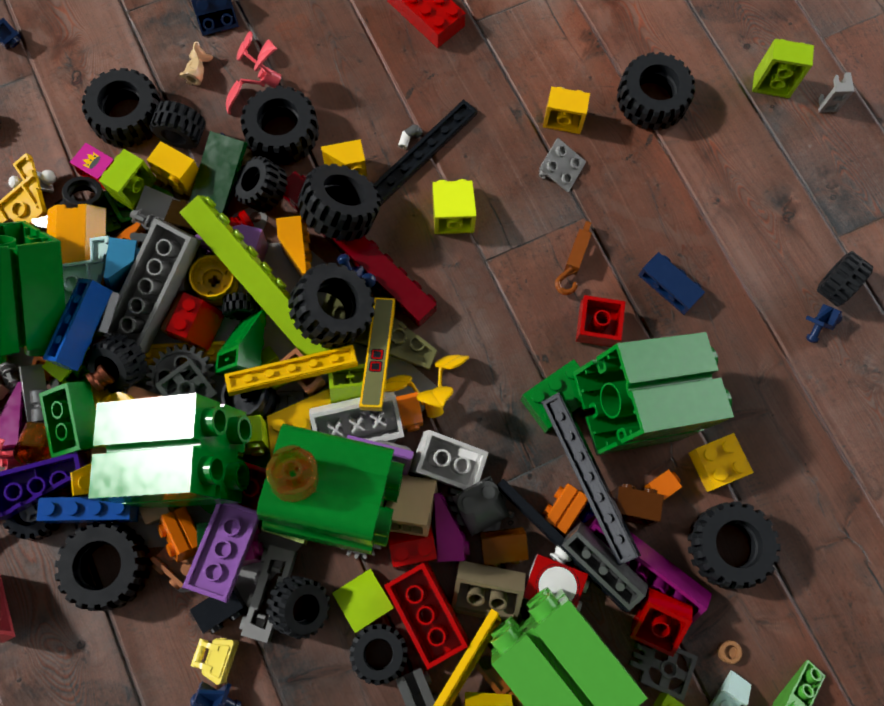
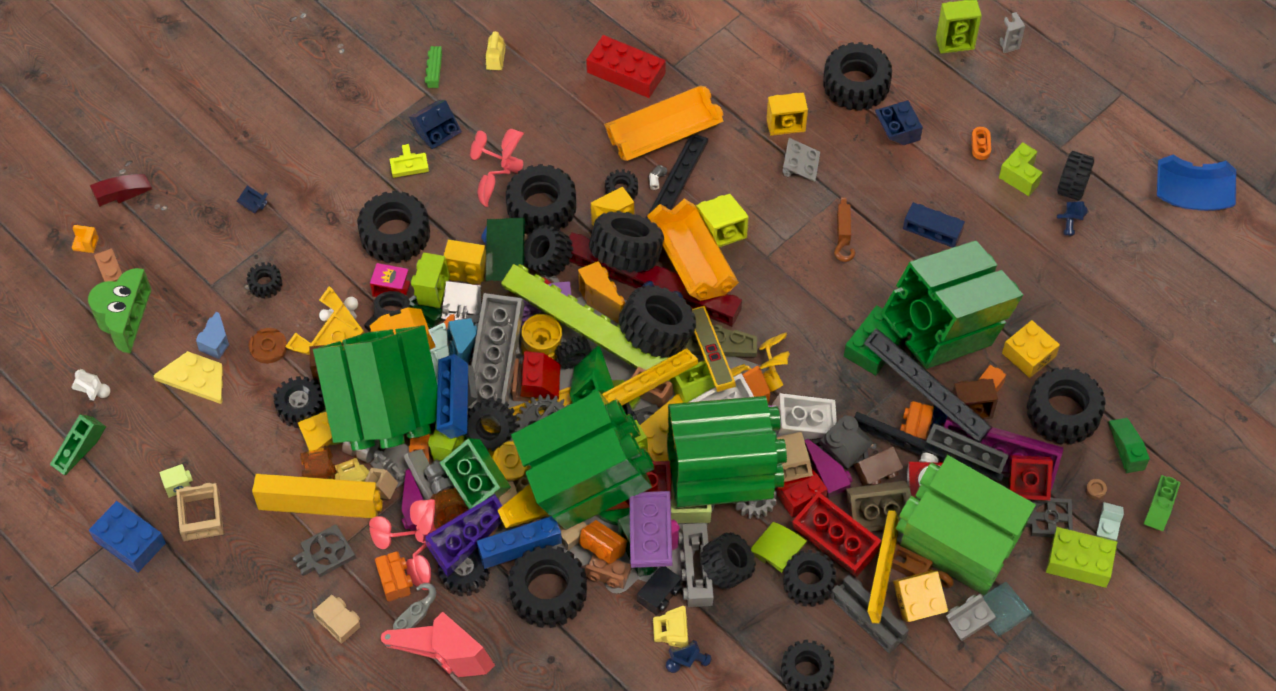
camera: 15 degrees left, 15 degrees down
copper wheel [86,364,115,392] -> none
black tyre [149,101,206,149] -> none
tan animal [179,41,213,85] -> none
clear orange brick [266,445,319,502] -> none
red brick [576,295,626,347] -> none
none -> neon yellow hinge [390,144,429,178]
none -> light orange panel [604,86,724,161]
none -> black tyre [605,169,638,200]
none -> light orange panel [647,198,739,301]
none -> dark blue slope [875,100,923,145]
none -> orange plate [971,127,991,160]
none -> lime brick [999,142,1043,196]
none -> green slope [1108,418,1150,473]

